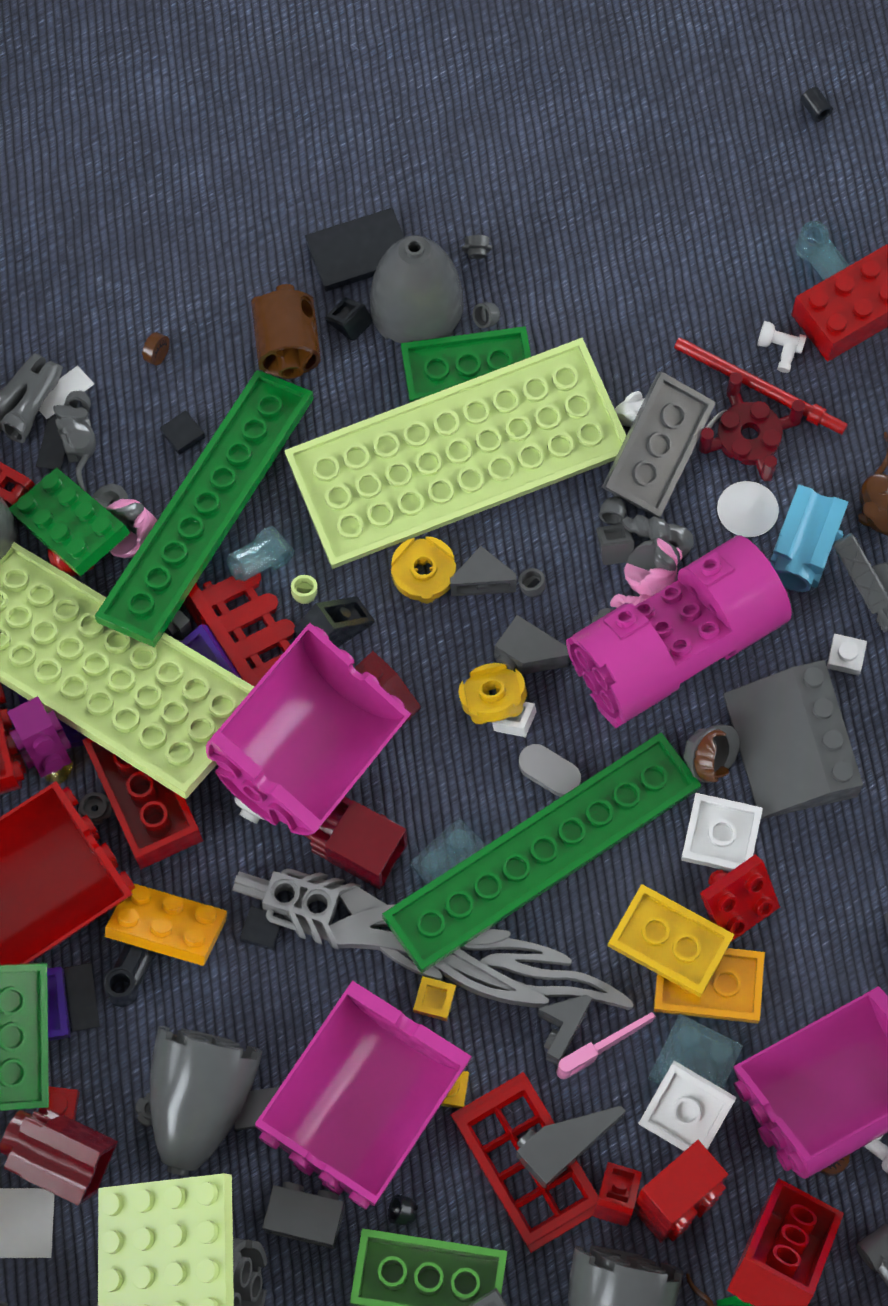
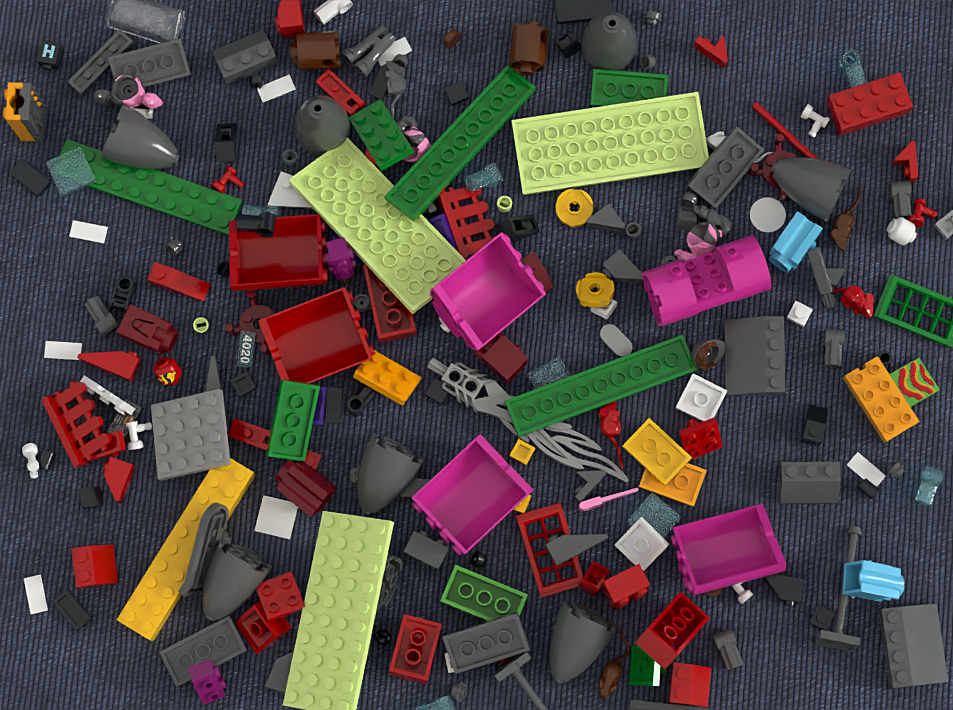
camera: 15 degrees right, 10 degrees up
none -> red animal [598,401,623,469]
none -> red slope [693,36,728,68]
none -> dark grey cylinder [771,157,851,222]

